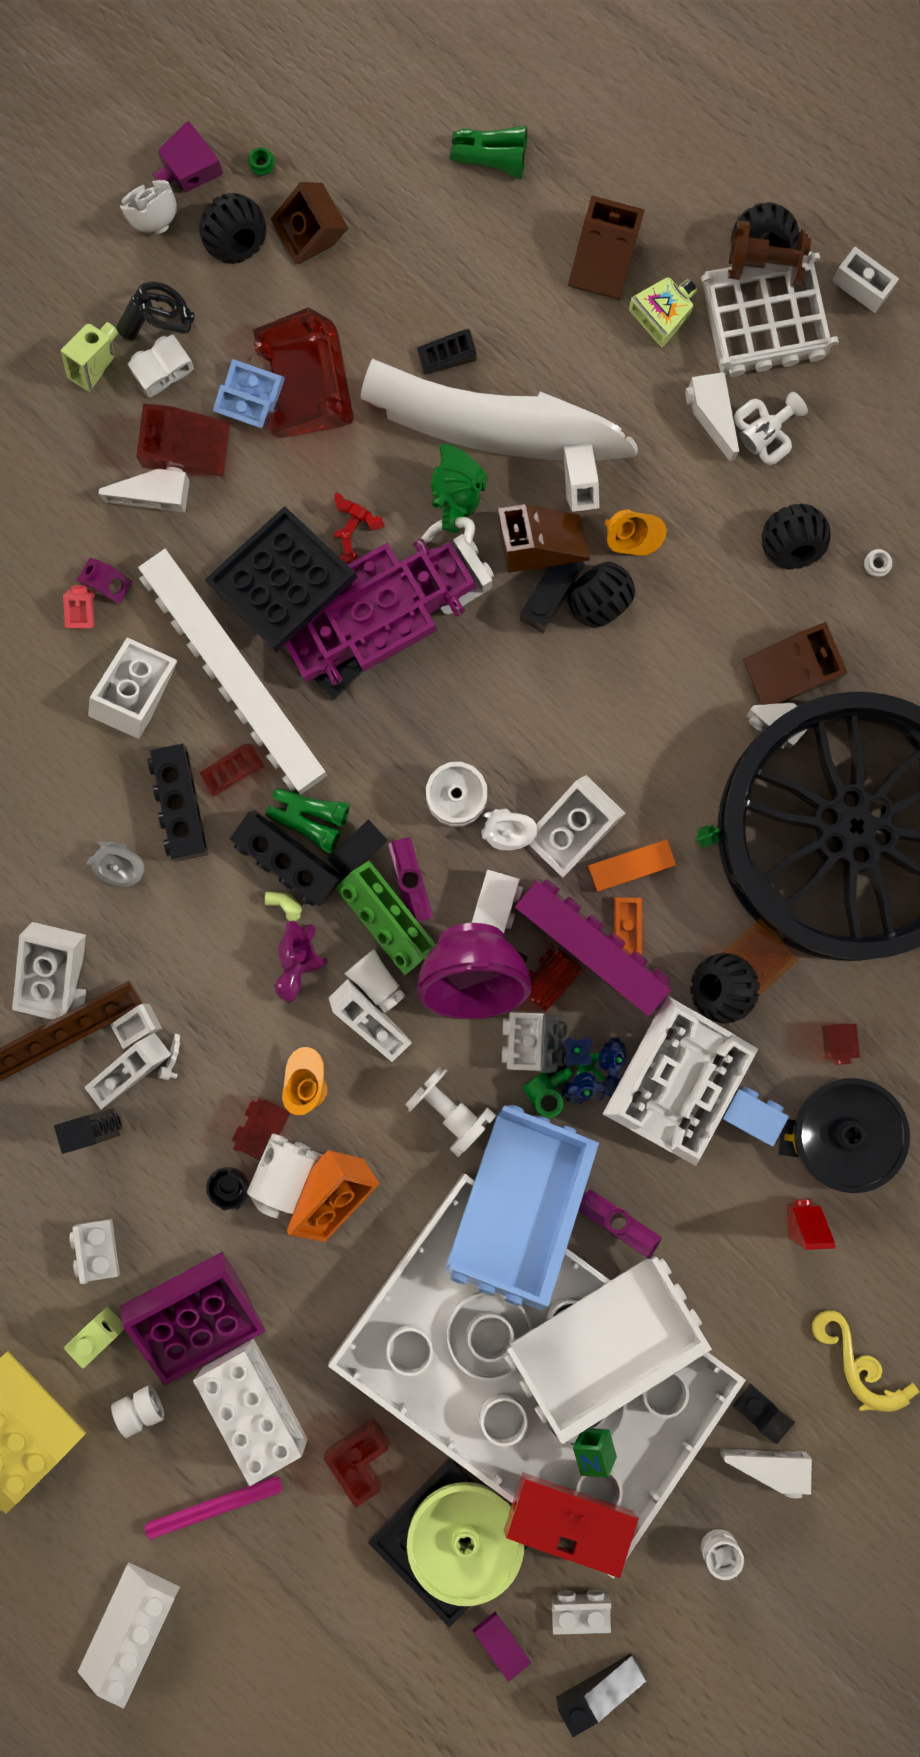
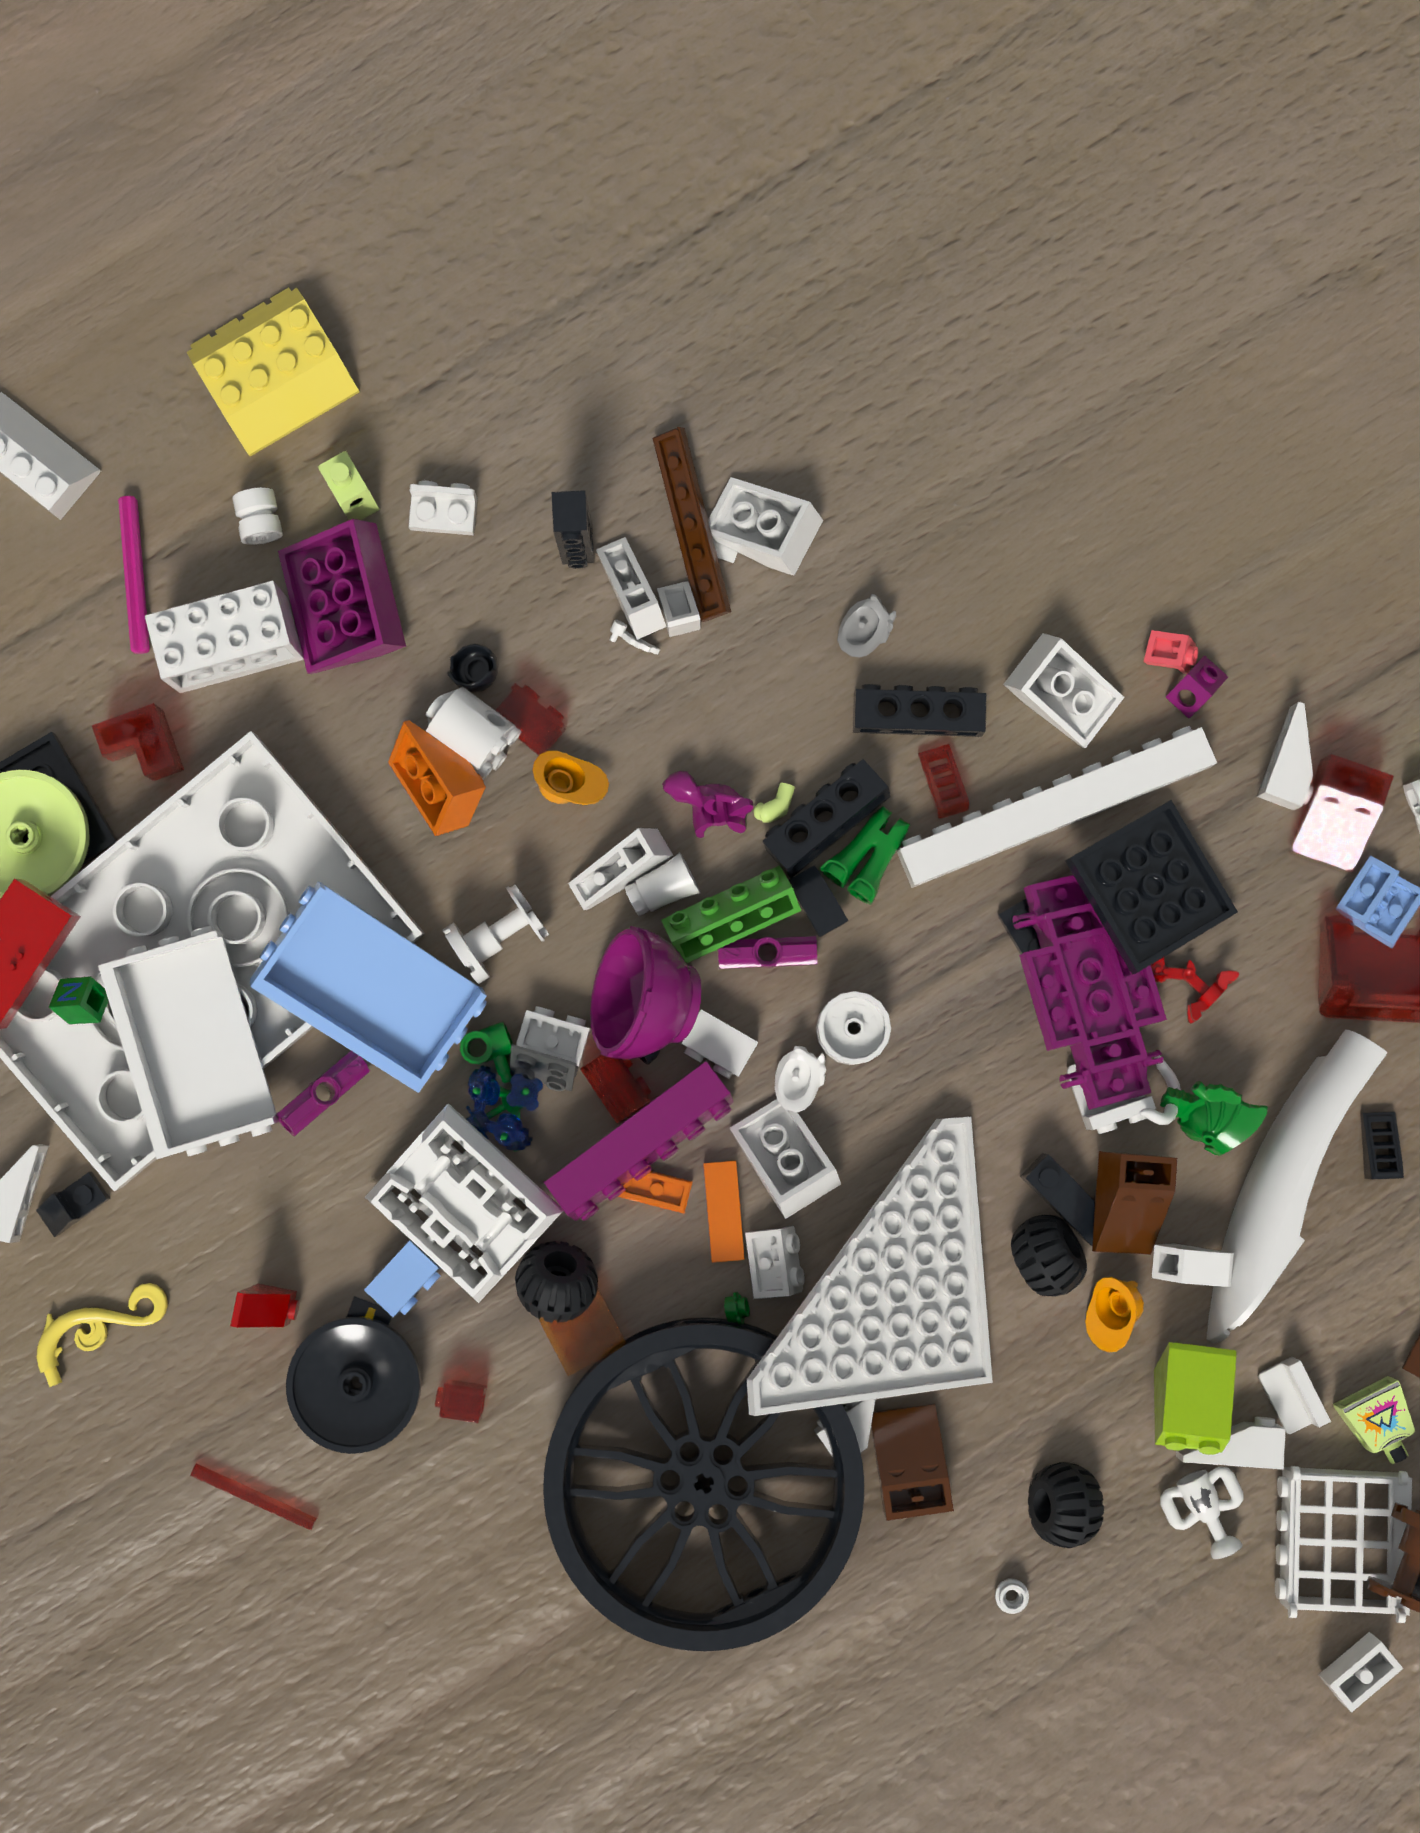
camera: 105 degrees right, 0 degrees up
none -> white bracket [745,1226,804,1299]
none -> white plate [746,1117,993,1416]
none -> lime slope [1154,1342,1237,1455]
none -> white panel [1258,1357,1331,1434]

